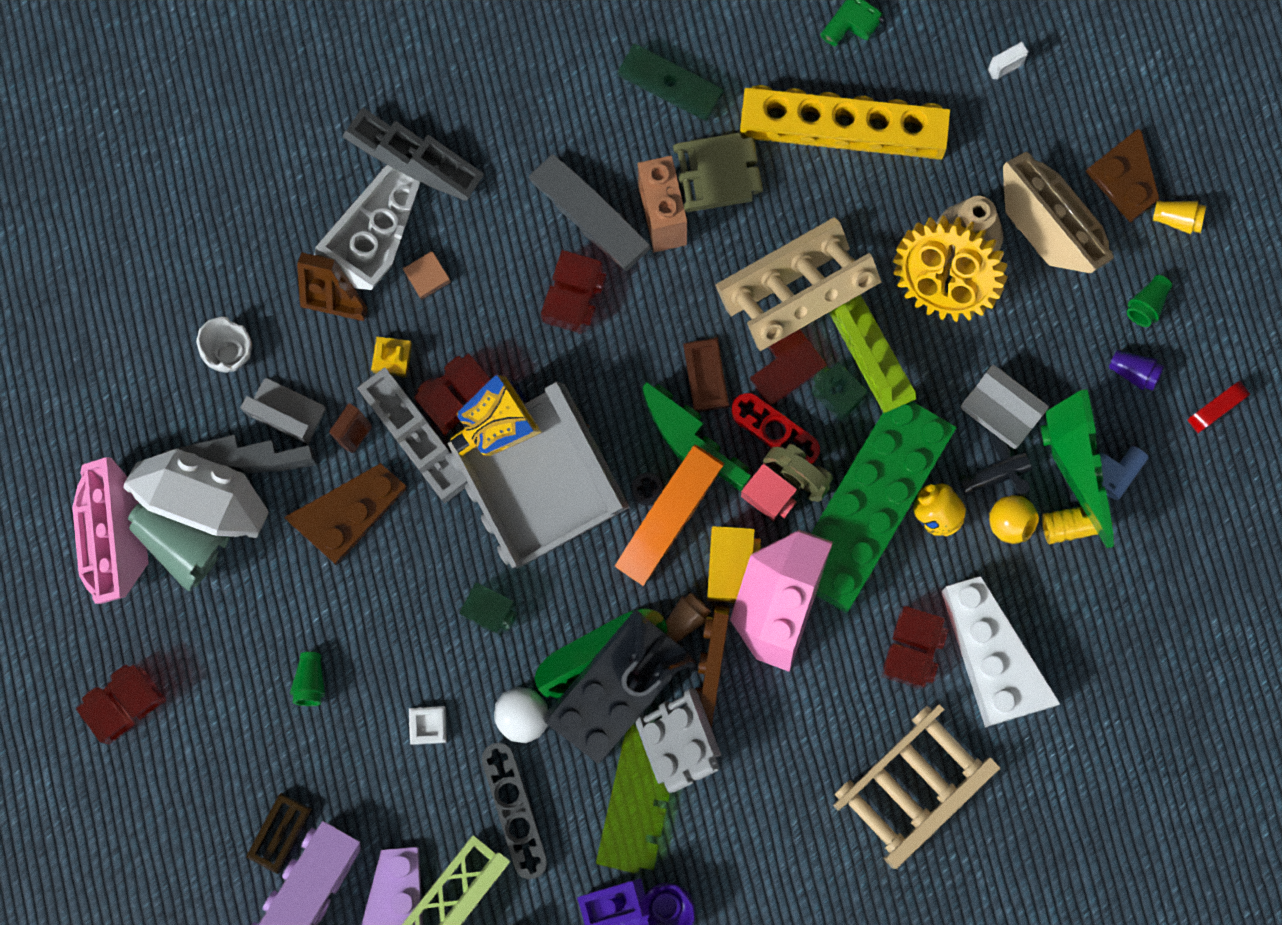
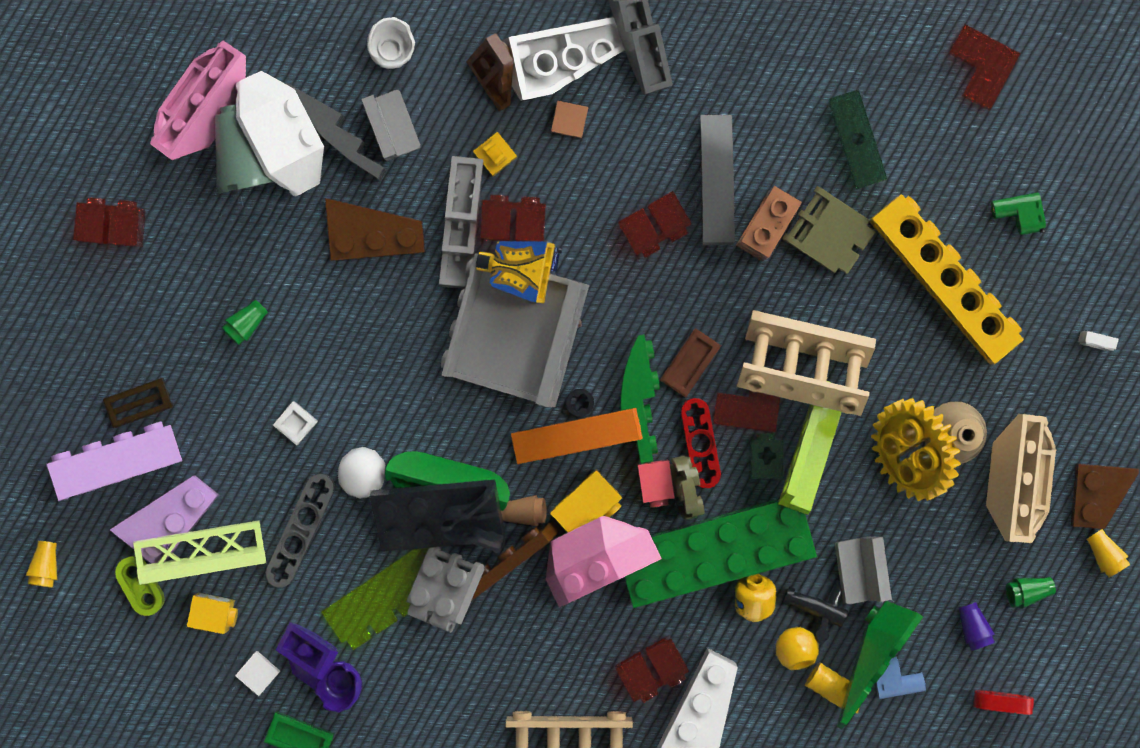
camera: 35 degrees right, 10 degrees up
copper tile [329,403,372,454] -> none
clear green brick [459,582,518,636] -> none

